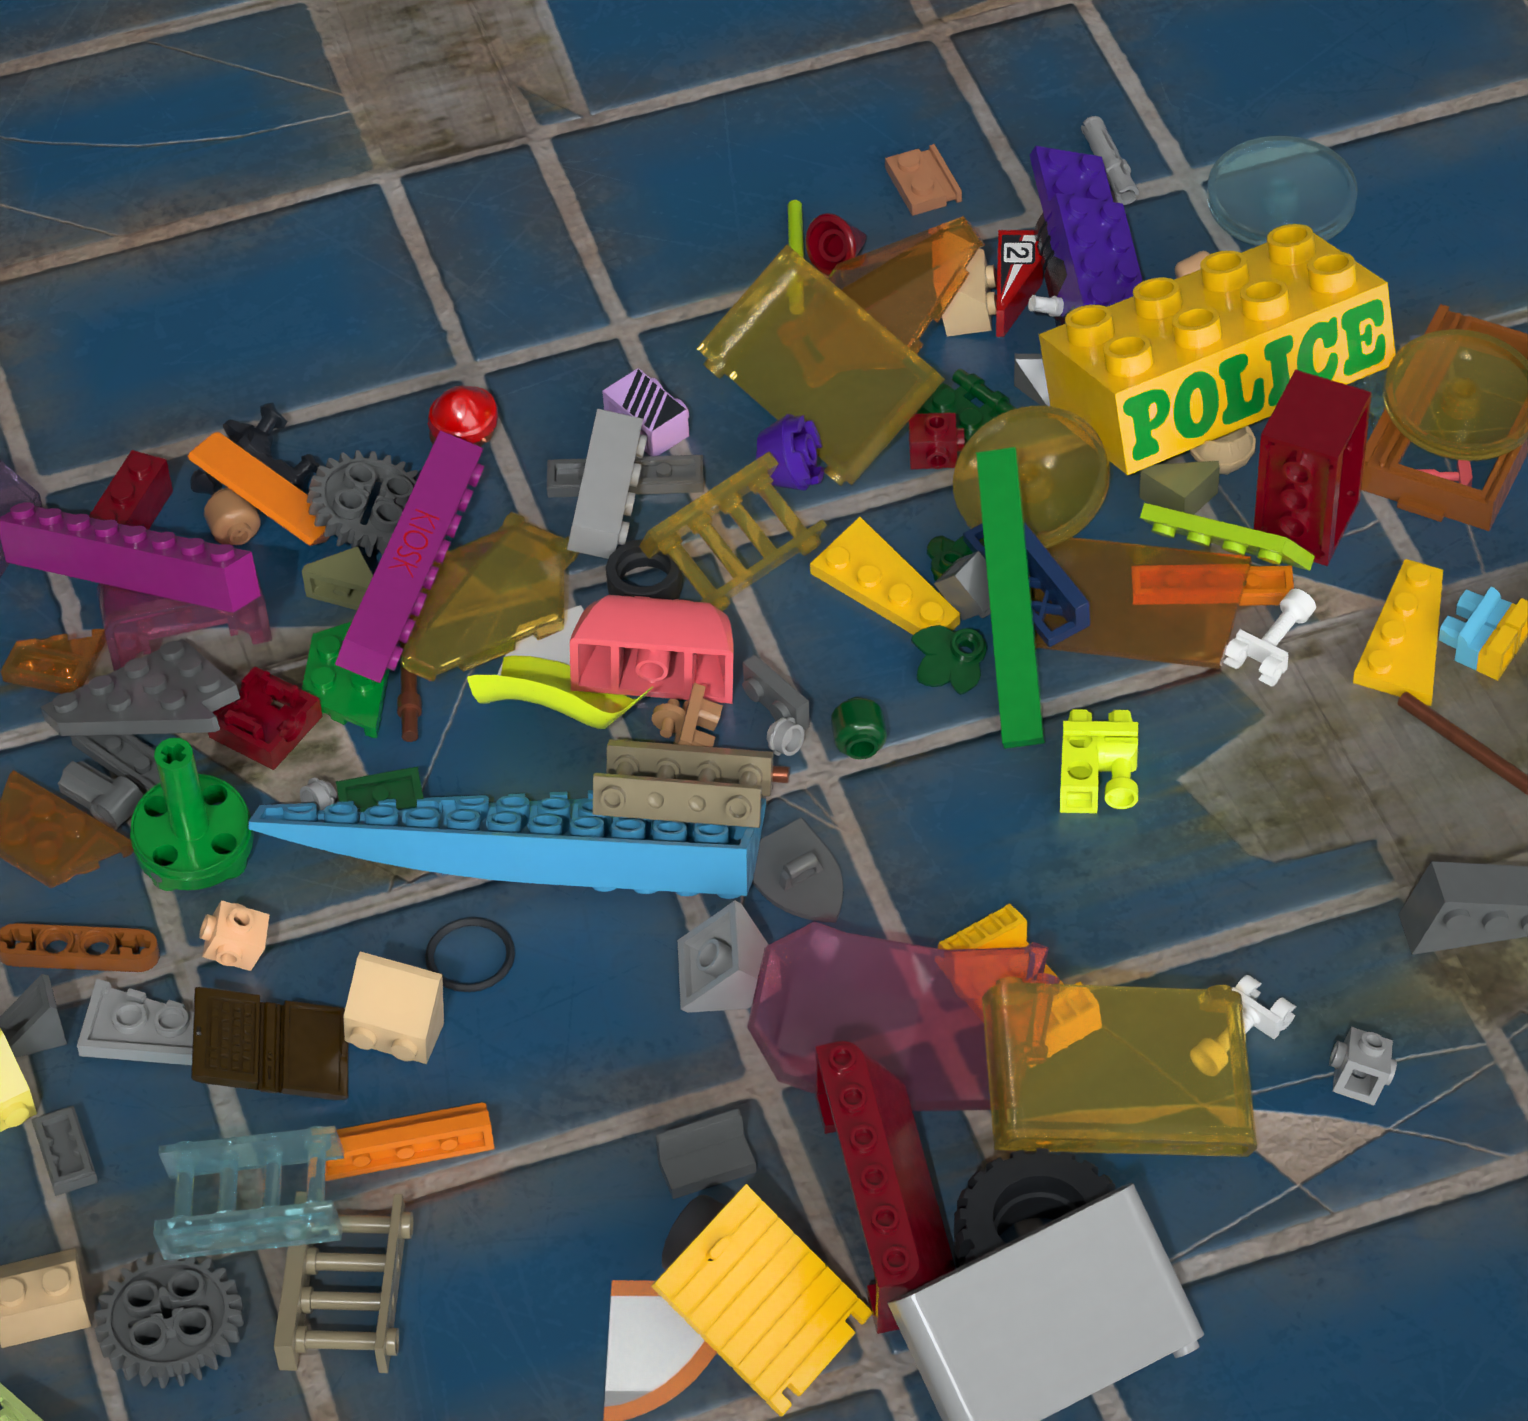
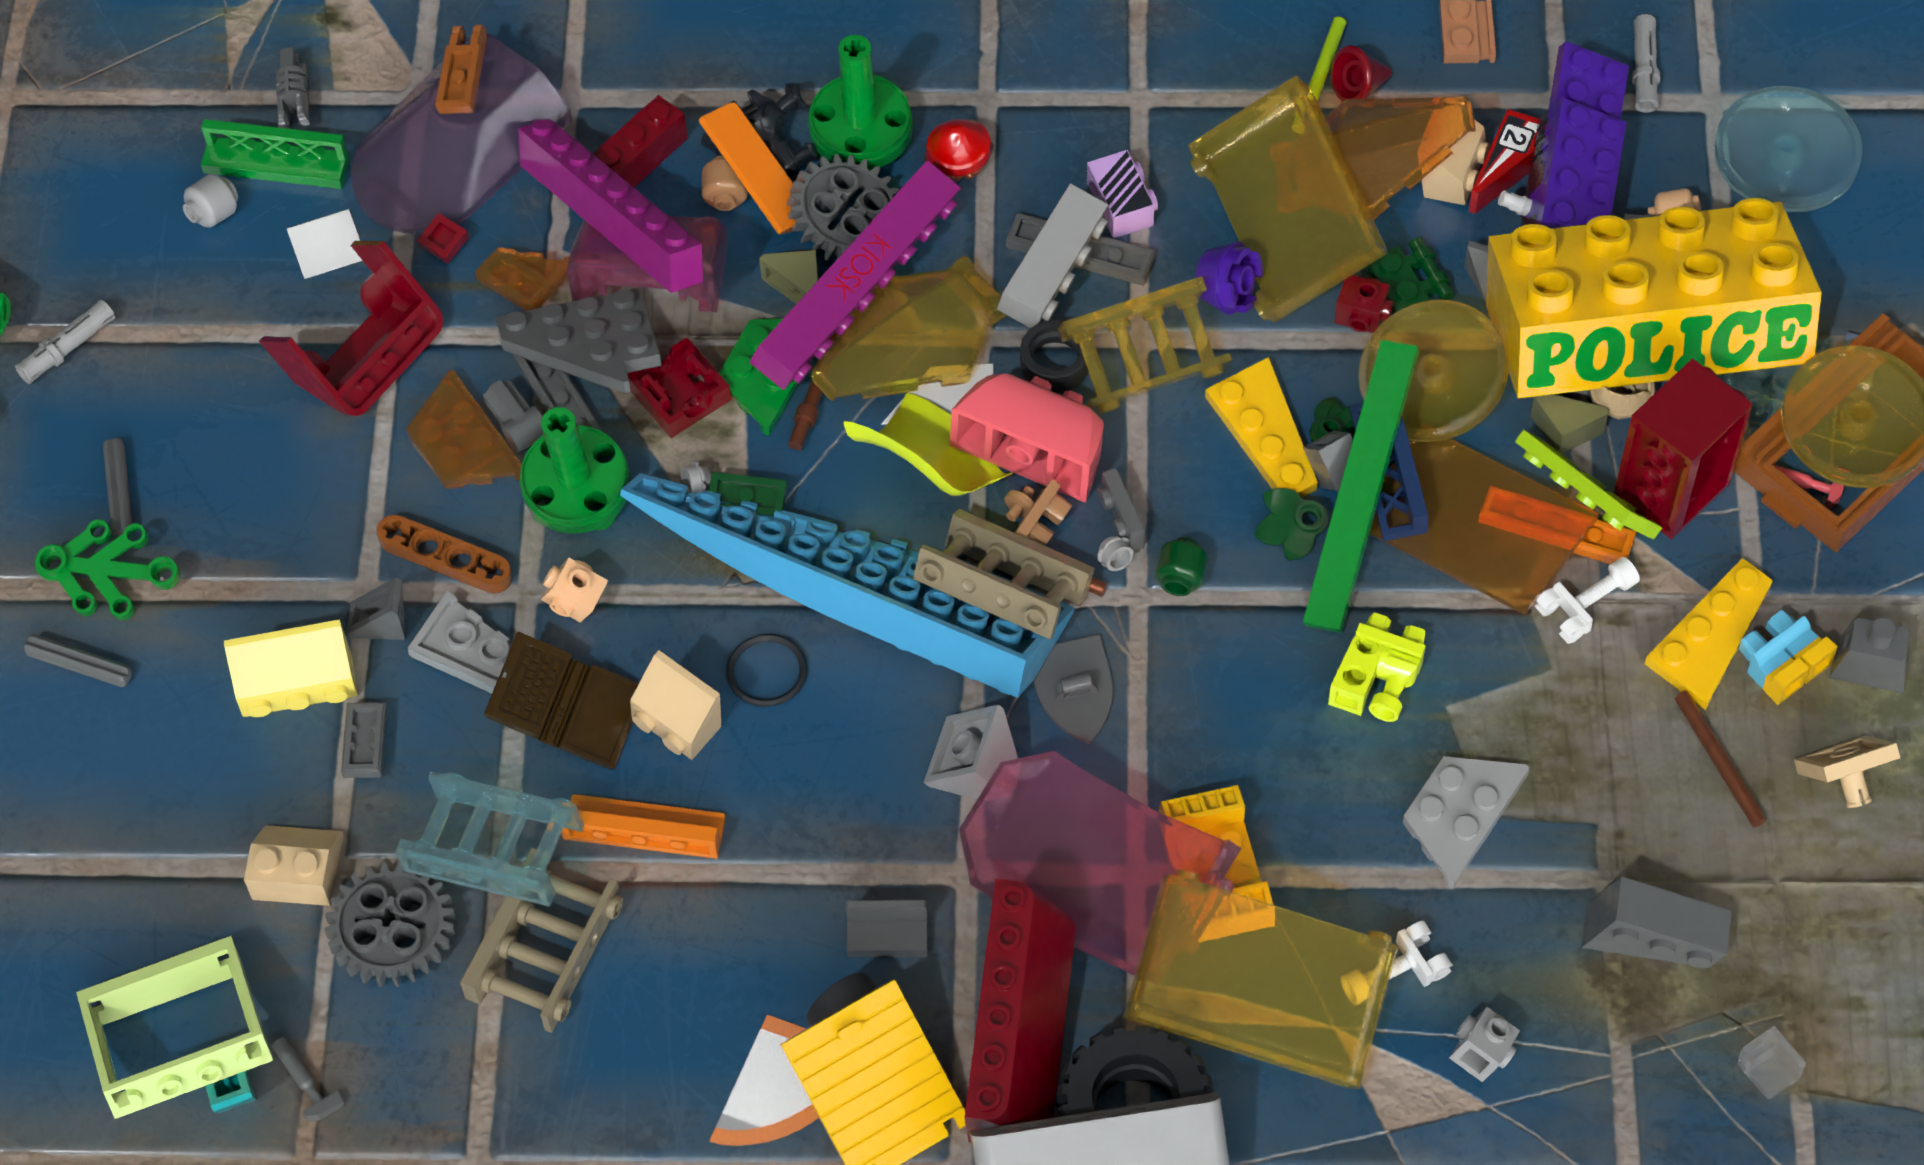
camera: 20 degrees right, 10 degrees up
none -> green piece [808,35,913,170]
none -> light grey wing [1403,756,1530,889]

